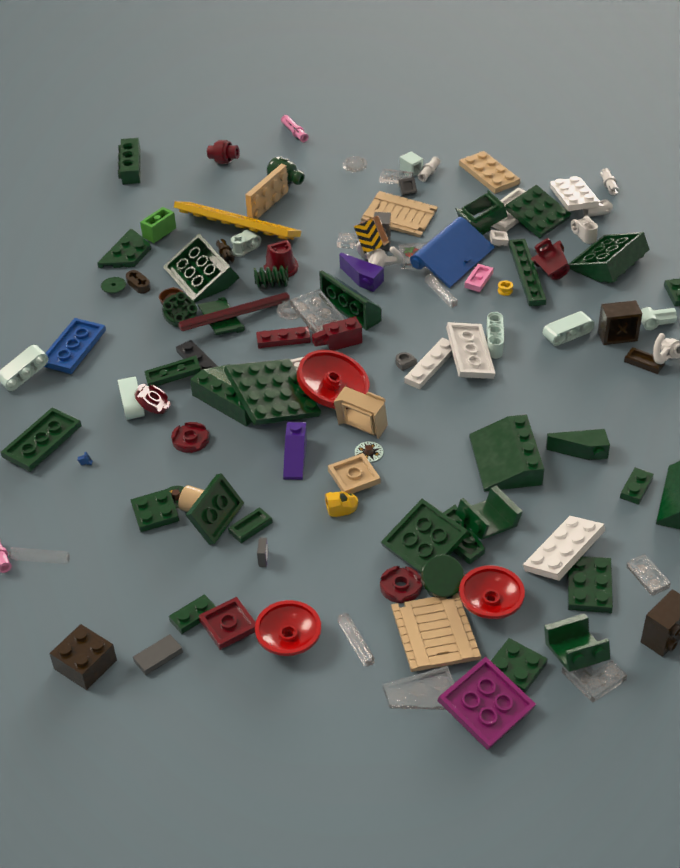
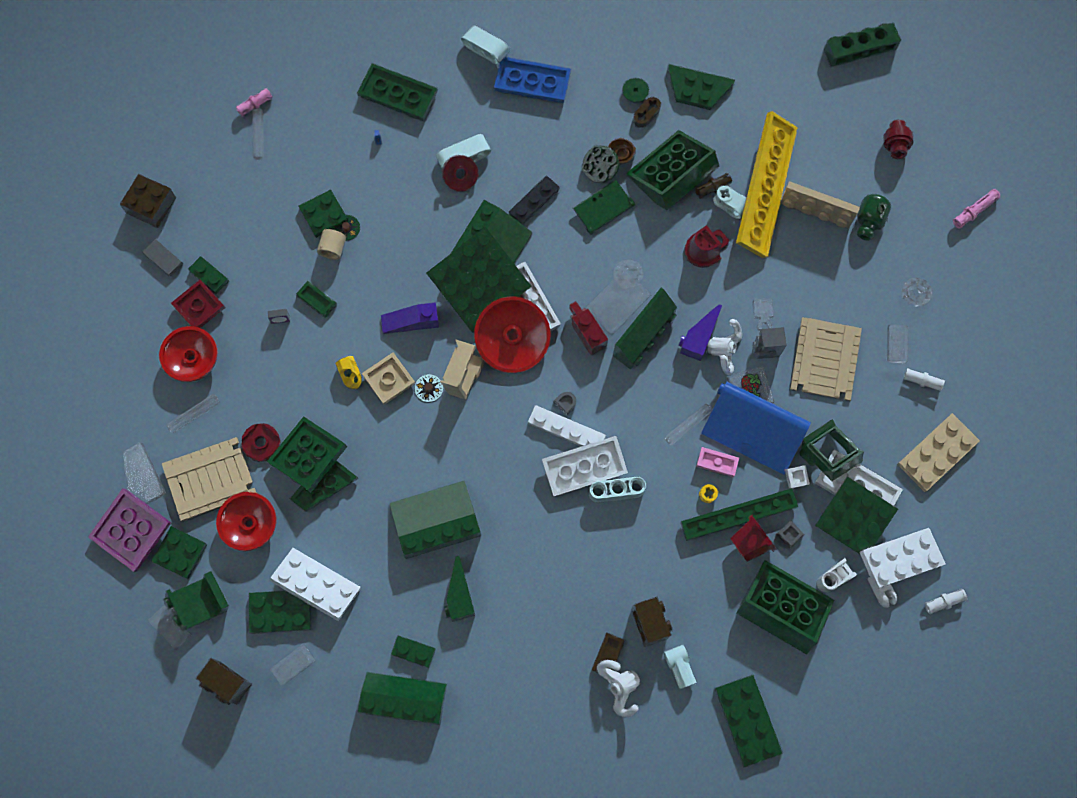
camera: 75 degrees right, 30 degrees up
bright green brick [140,207,176,243] -> none
dark green plate [144,355,201,386] -> none
dark red tile [171,422,210,453] -> none
dark red axle [179,292,290,331] -> none
dark green plate [186,473,244,545] -> none
dark green piece [254,265,289,289] -> none
dark red plate [256,326,311,349] -> none
piece [354,216,389,254] -> none
dark grey tile [398,177,417,196] -> none
light aqua brick [400,151,423,177] -> none
dark green tile [421,555,464,598] -> none
dark green panel [455,486,523,540] -> none
light aqua beam [542,311,595,346] -> none

